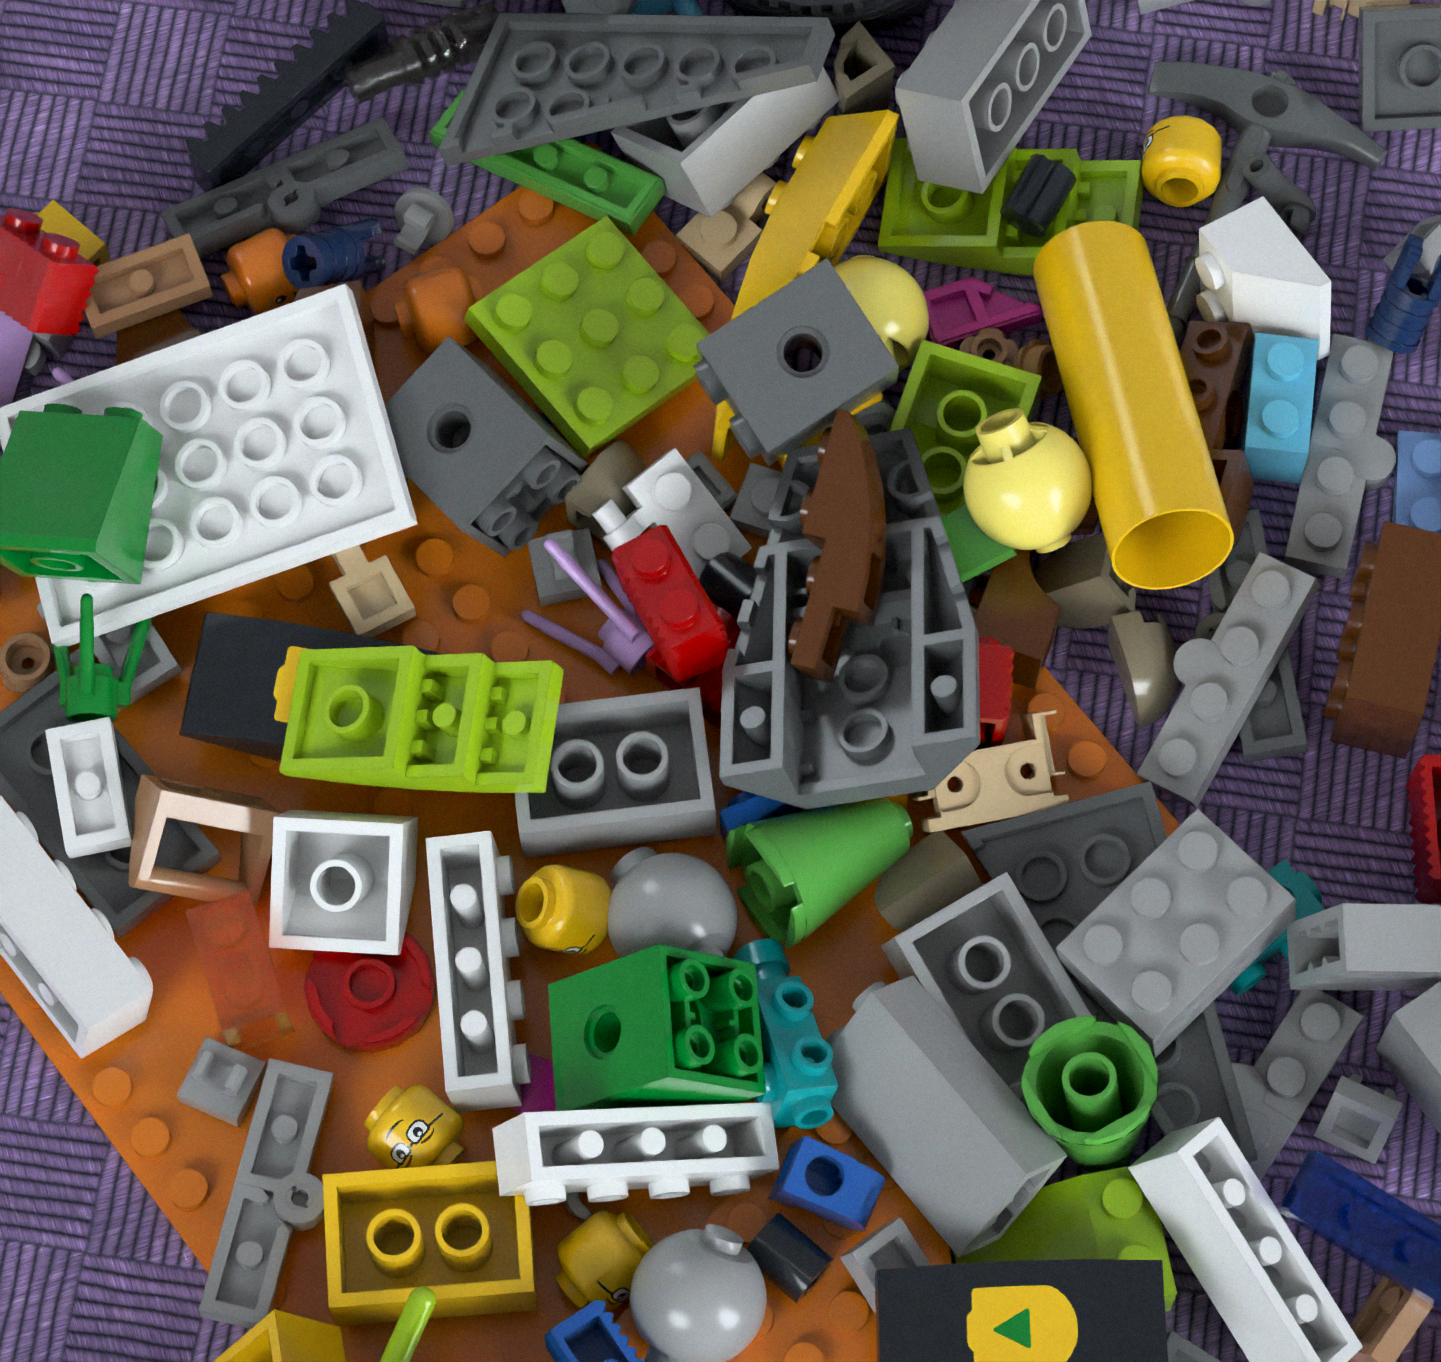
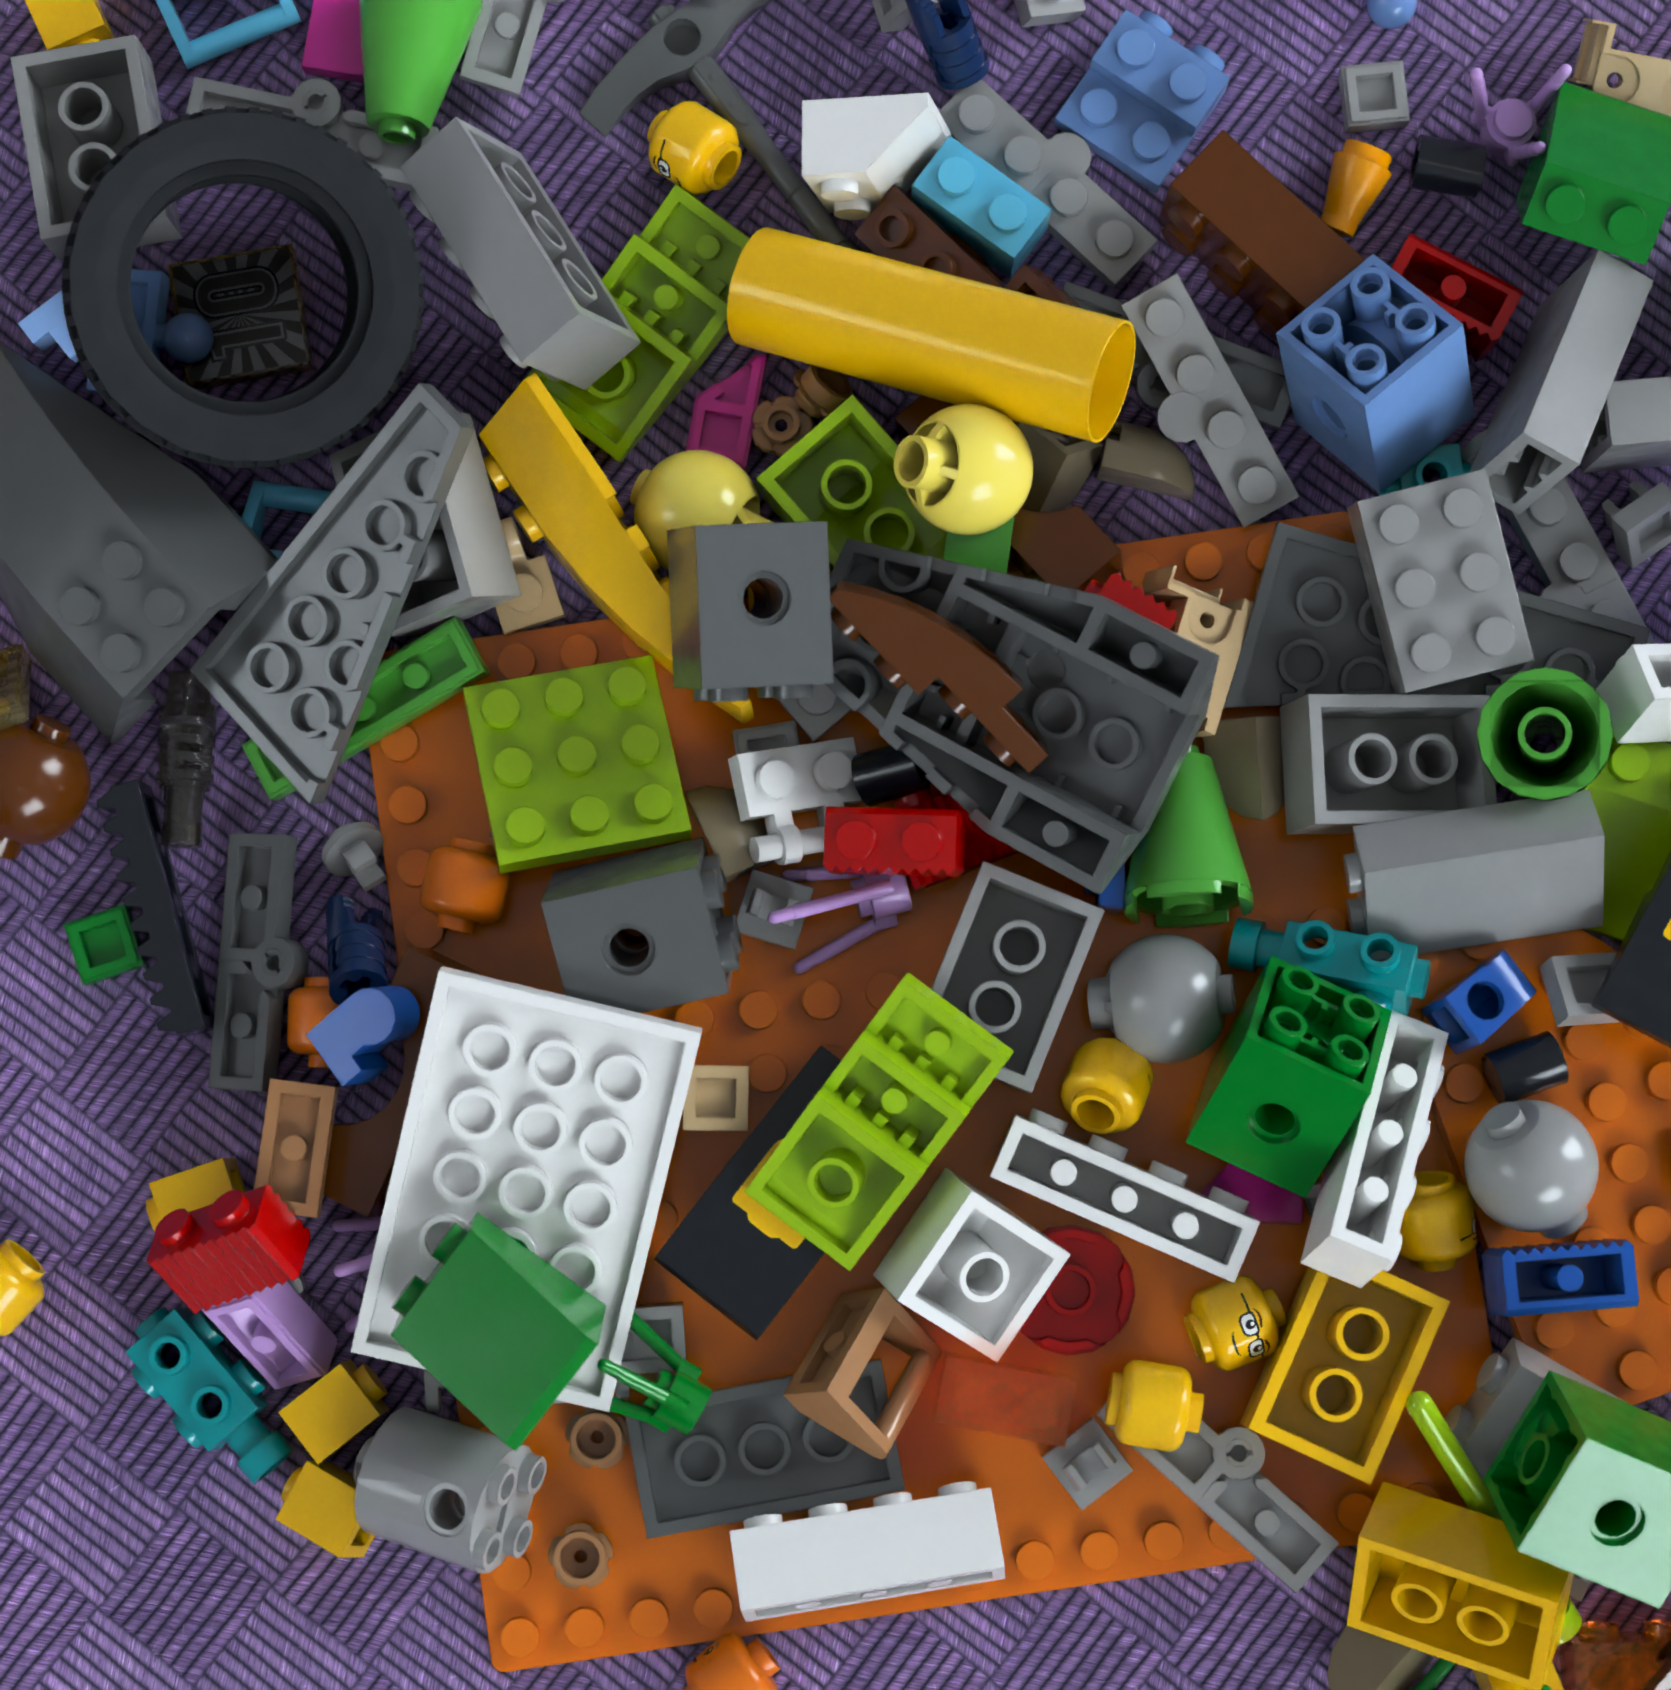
camera: 60 degrees left, 15 degrees up
white plate [45,717,132,859] -> none
dark tan brick [833,21,895,115] -> none
black piece [1000,154,1077,238] -> none
dark grey arm [1243,153,1316,237] -> none
none -> green tile [63,904,148,986]
none -> blue leg [306,985,420,1087]
none -> yellow head [1105,1360,1204,1452]
none -> medium blue brick [1276,254,1475,493]

